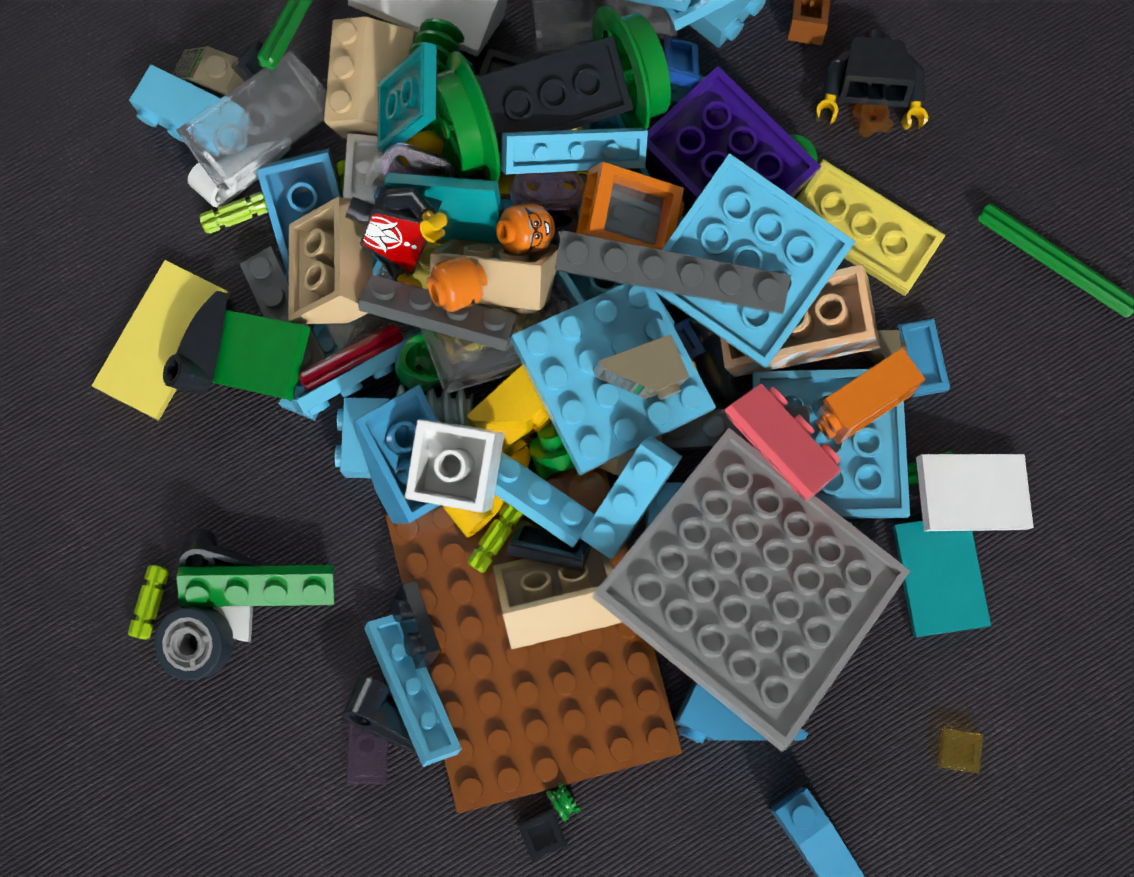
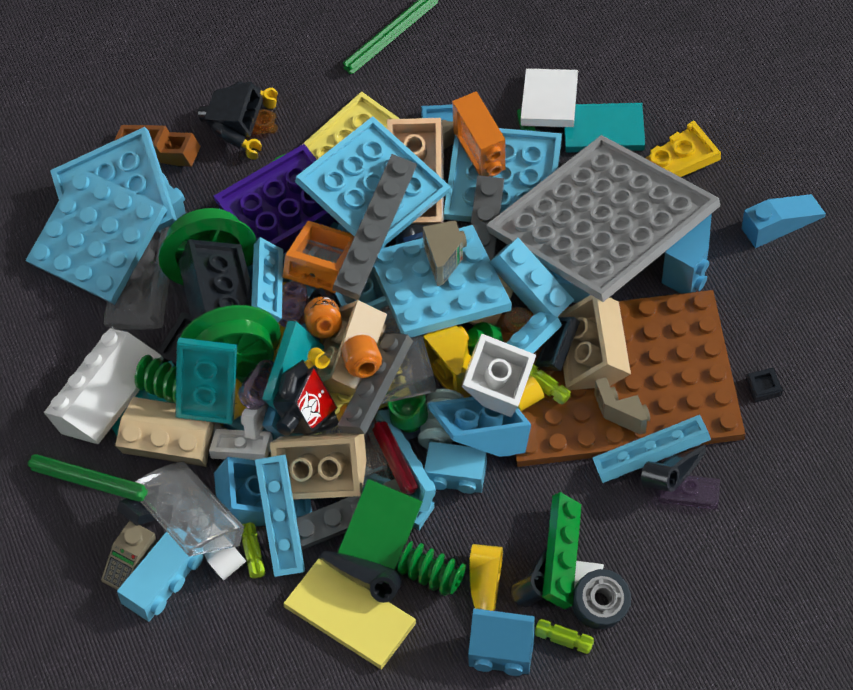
camera: 80 degrees left, 20 degrees down
black plate [391,581,441,669] -> none
green bush [546,782,581,822] -> none
coral slope [725,383,841,503] -> none
clear yellow tile [938,729,983,774] -> none
none -> medium azure plate [255,454,305,577]
none -> green piece [398,541,466,596]
none -> dark azure slope [469,608,535,676]
none -> yellow piece [470,544,503,611]
none -> dark tan slope [594,377,650,435]
none -> yellow wing [645,120,721,177]

